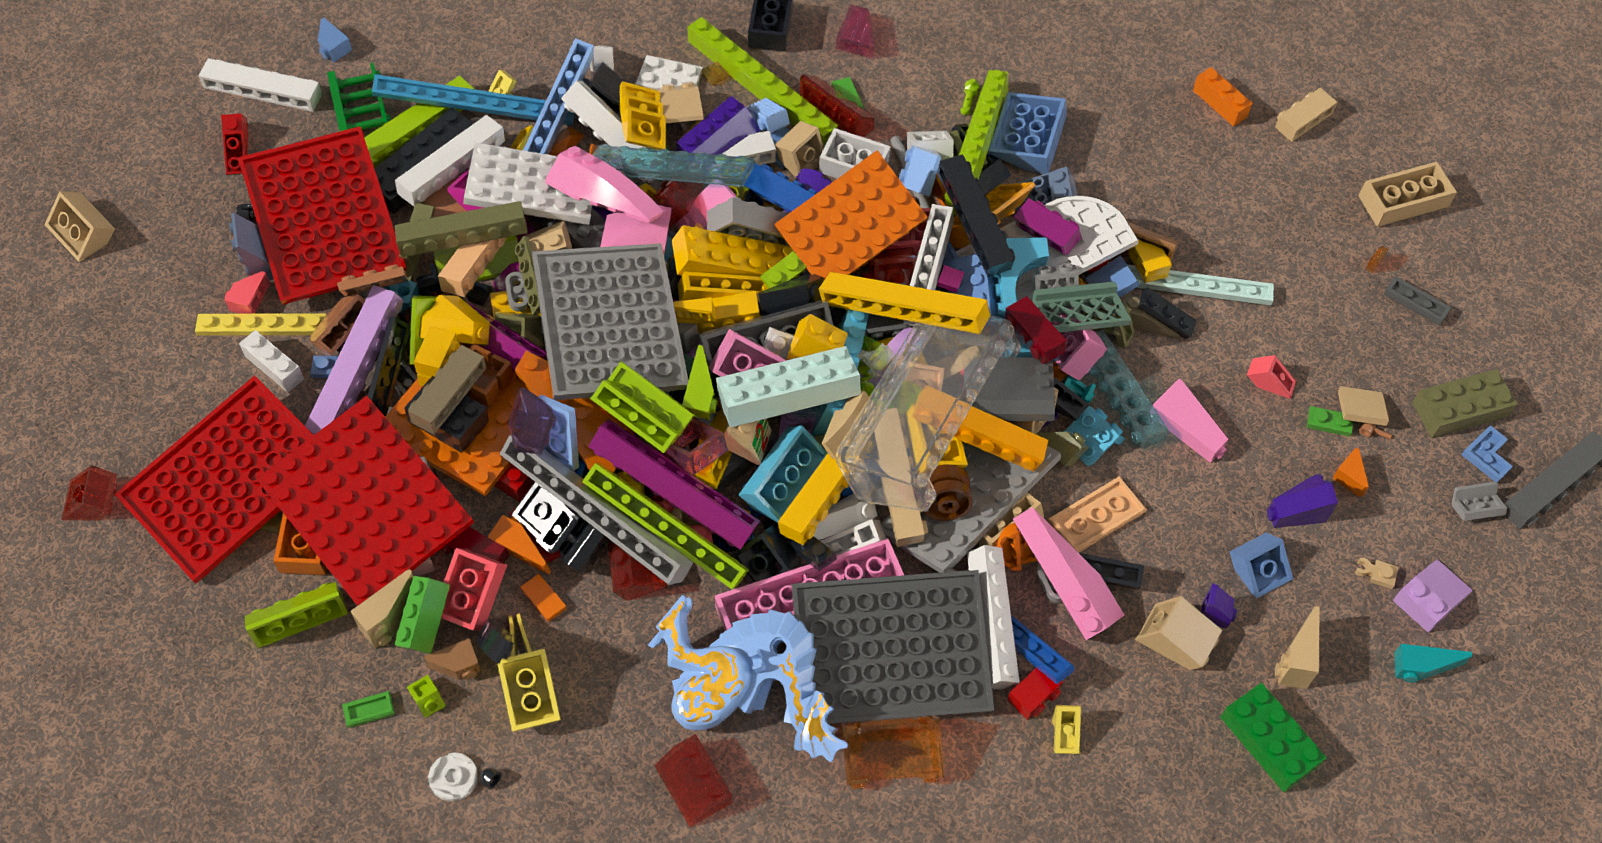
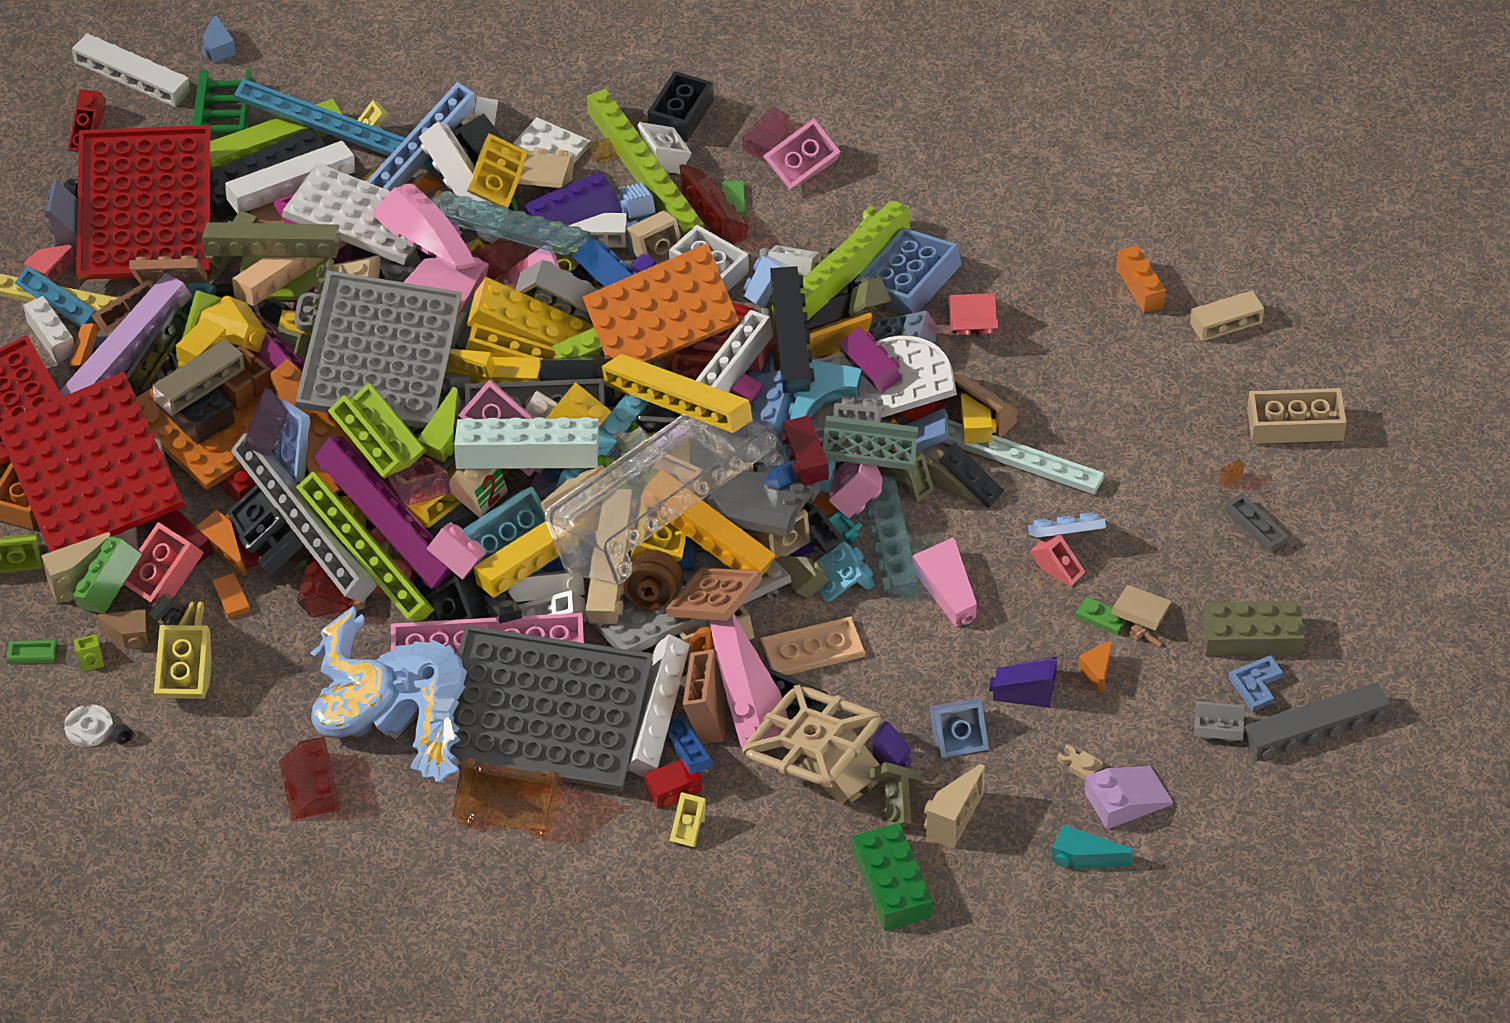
camera: 20 degrees right, 10 degrees down
none -> dark azure tile [15,265,97,327]
none -> orange tile [68,323,99,369]
none -> bright pink brick [427,522,486,580]
none -> white slope [638,122,692,174]
none -> nougat plate [666,568,762,621]
none -> nougat brick [683,649,727,745]
none -> tan plate [742,684,882,786]
none -> bright pink slope [763,119,841,190]
none -> blue slope [764,461,795,489]
none -> olive slope [849,276,892,316]
none -> olive bracket [869,762,923,828]
none -> coral bracket [948,293,998,336]
none -> light blue plate [1028,512,1106,538]

